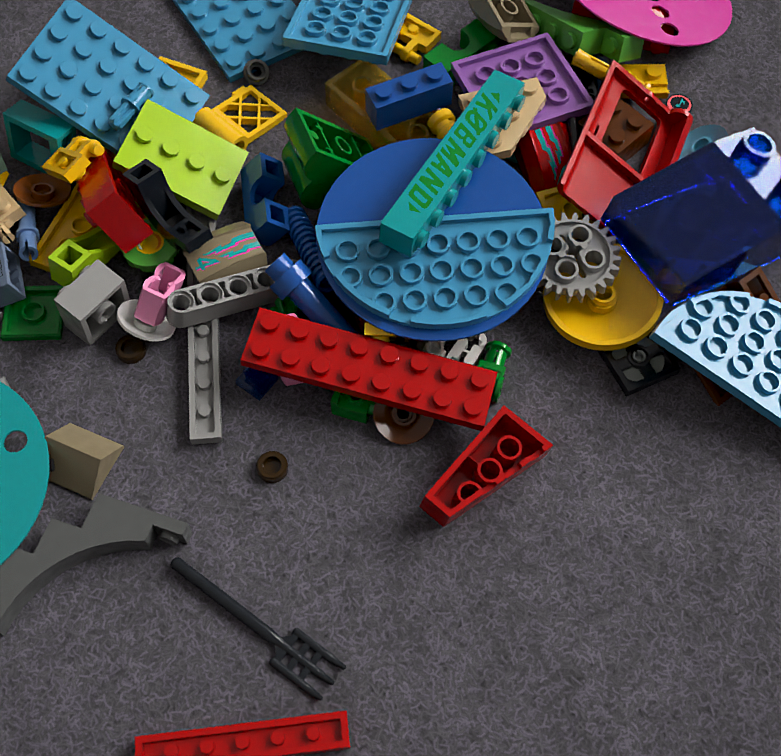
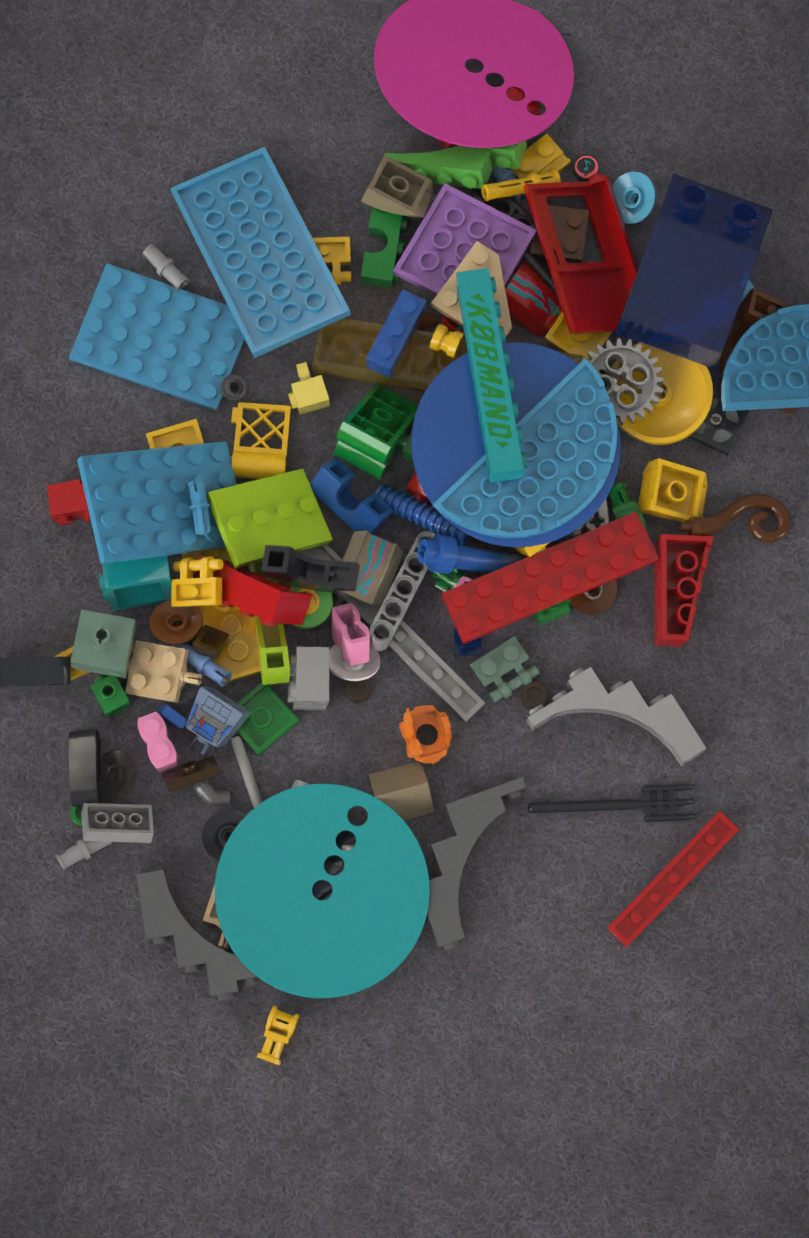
camera: 40 degrees left, 15 degrees up
none -> dark brown plate [193,624,229,660]
none -> light yellow brick [288,362,330,415]
none -> orange piece [399,705,453,764]
none -> sand green plate [470,636,540,703]
none -> light grey arch [527,667,707,766]
none -> yellow slope [637,458,708,522]
none -> reddish brown plant [679,494,791,543]

